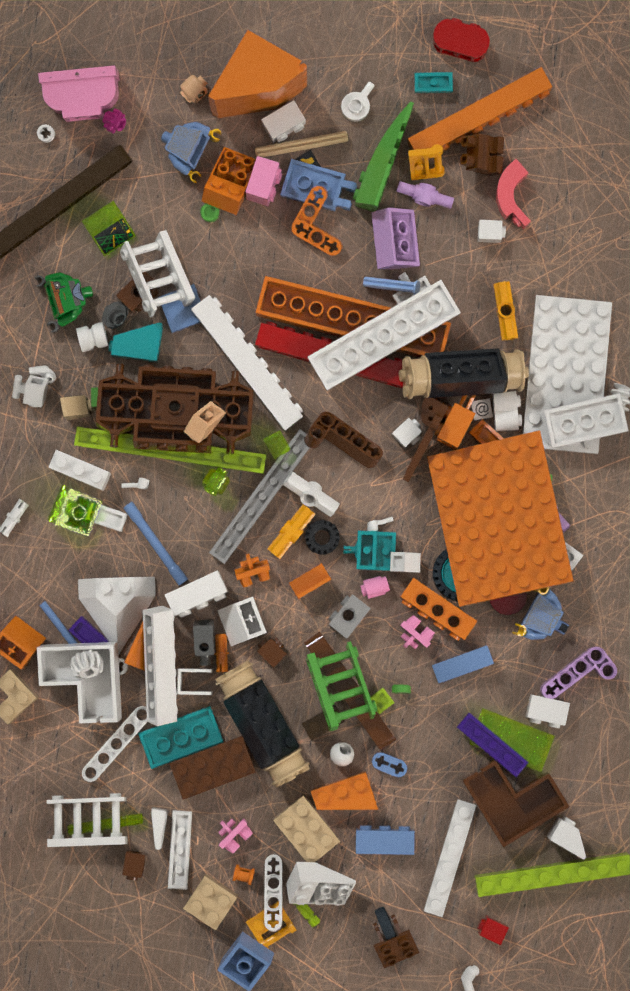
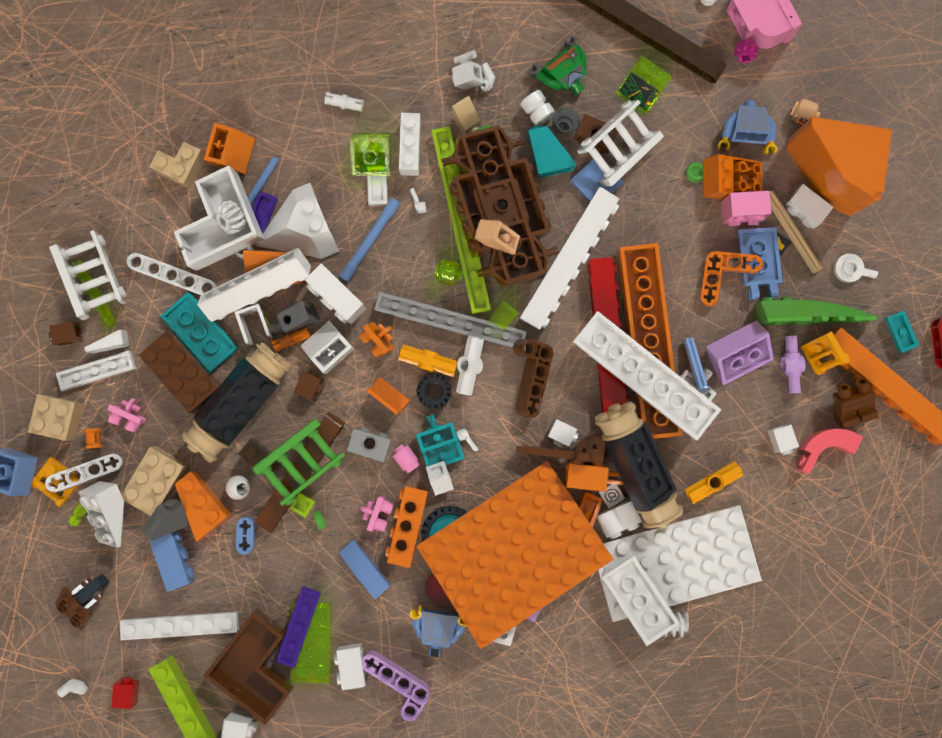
camera: 65 degrees right, 0 degrees up
none -> dark grey slope [143,498,188,541]

